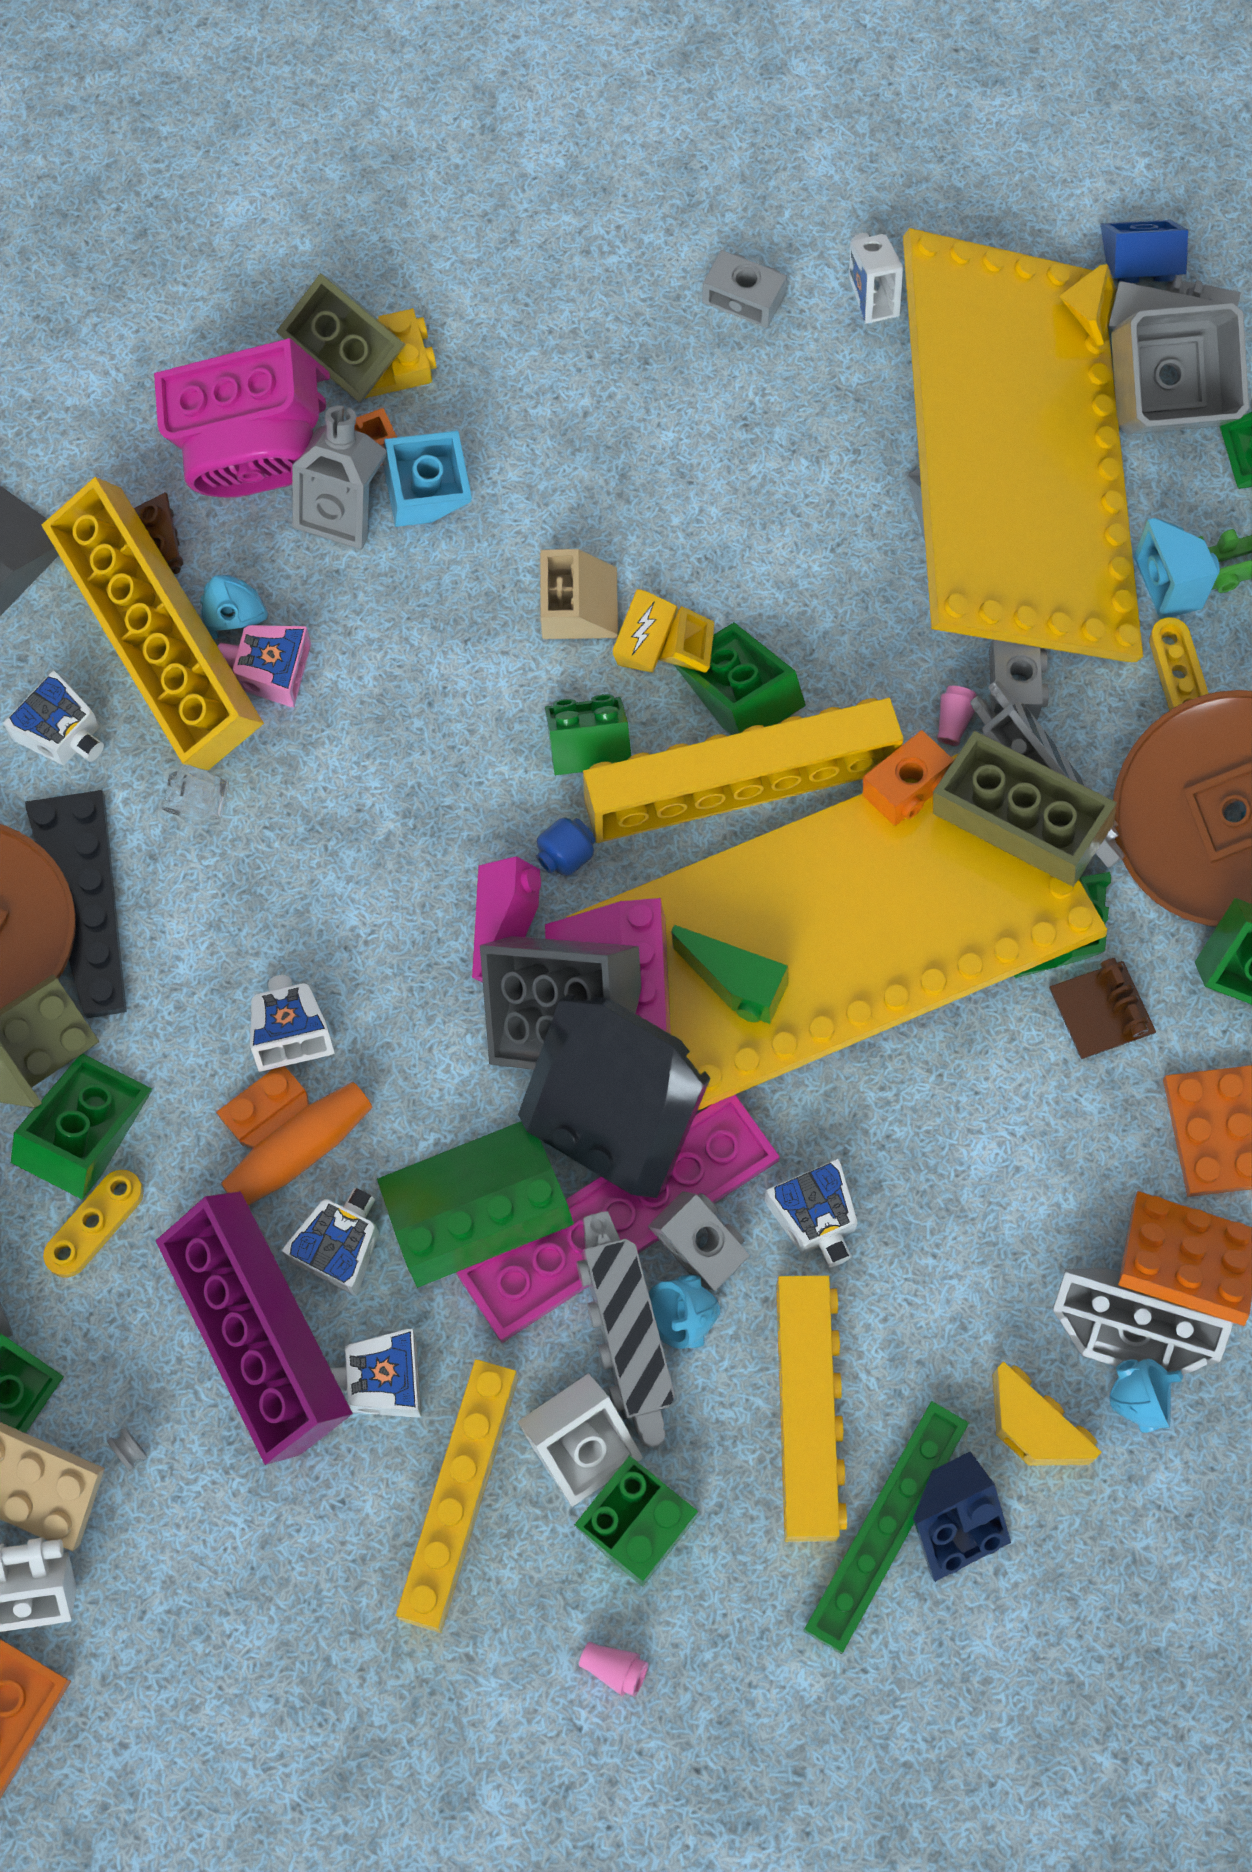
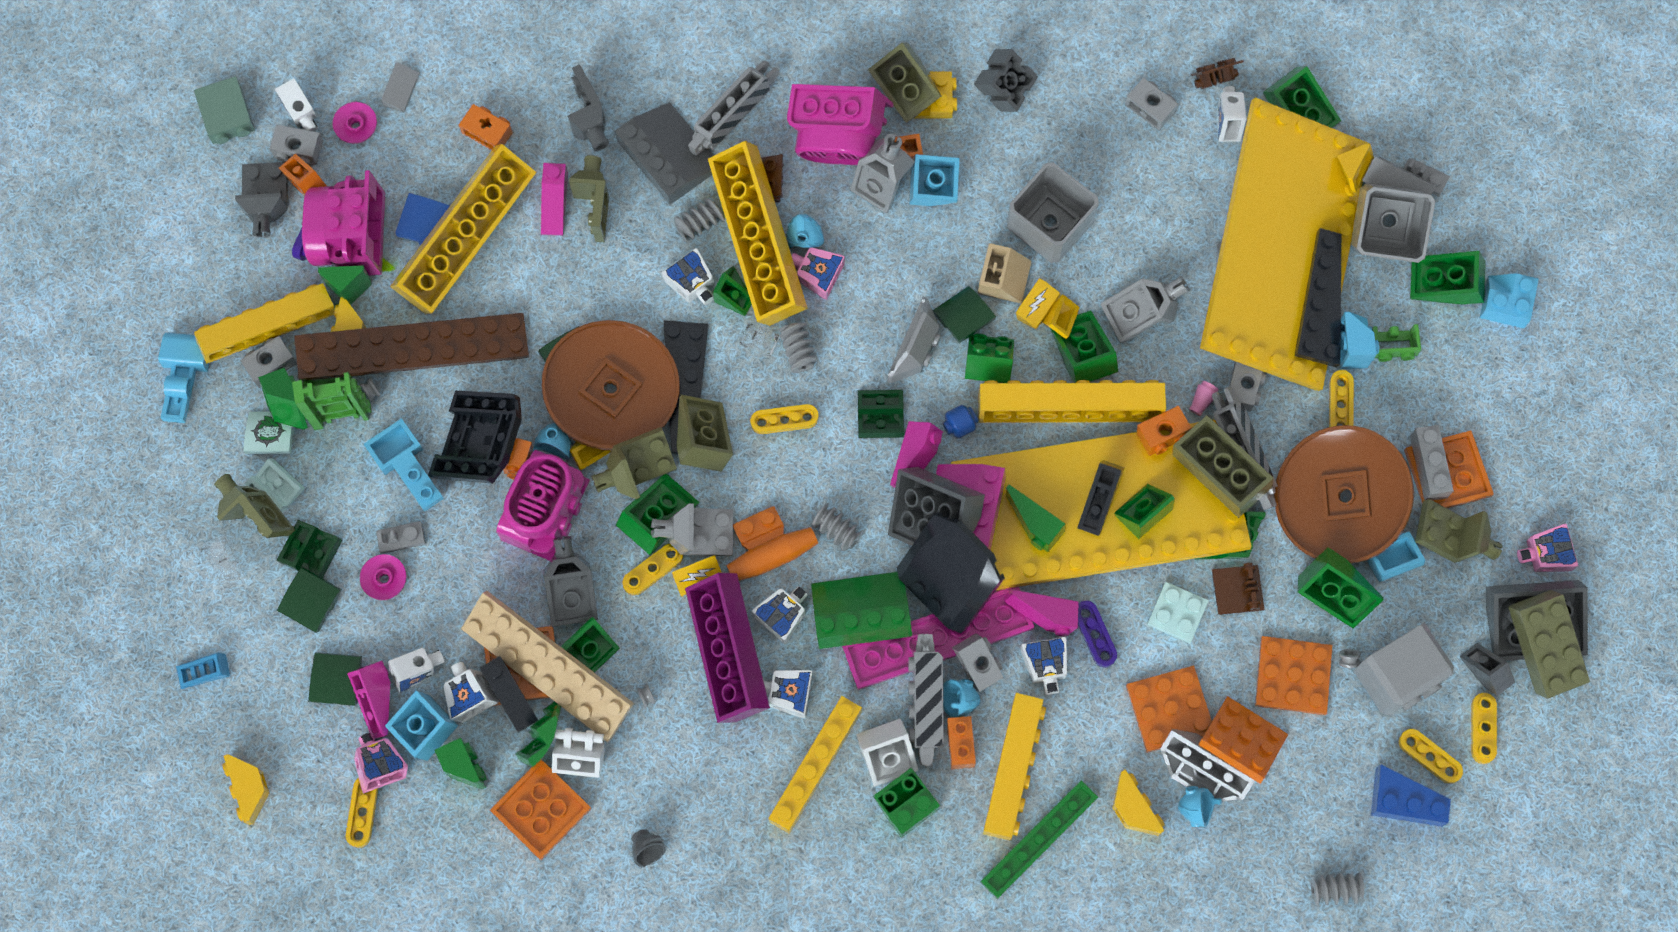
camera: 15 degrees right, 5 degrees up
white torso [250,975,335,1072] -> none
bright pink cone [579,1642,648,1696] -> none
dark blue slope [913,1451,1011,1582] -> none
blue slope [1101,220,1189,283] -> none
none -> dark grey piece [631,829,666,867]
none -> light grey plate [651,503,733,556]
none -> yellow slope [672,555,722,597]
none -> light grey piece [674,198,725,243]
none -> olive slope [677,395,733,472]
none -> light grey hinge [688,61,779,156]
none -> green slope [713,265,752,316]
none -> yellow plate [750,404,819,434]
none -> light grey piece [779,323,817,373]
none -> light grey piece [812,503,865,551]
none -> dark green slope [858,390,904,438]
none -> light grey wedge [887,296,941,383]
none -> dark green slope [933,286,996,344]
none -> orange brick [947,716,976,769]
none -> dark grey brick [974,49,1038,112]
none -> dark pink slope [1004,590,1079,636]
none -> light grey plate [1007,163,1099,263]
none -> black slope [1077,460,1125,536]
none -> dark purple plate [1078,600,1117,668]
none -> light grey plate [1100,276,1190,343]
none -> green slope [1114,484,1175,539]
none -> orange plate [1126,665,1212,753]
none -> light aqua plate [1147,582,1209,643]
none -> reddish brown hinge [1190,58,1244,90]
none -> green slope [1262,66,1341,128]
none -> black wing [1294,228,1342,368]

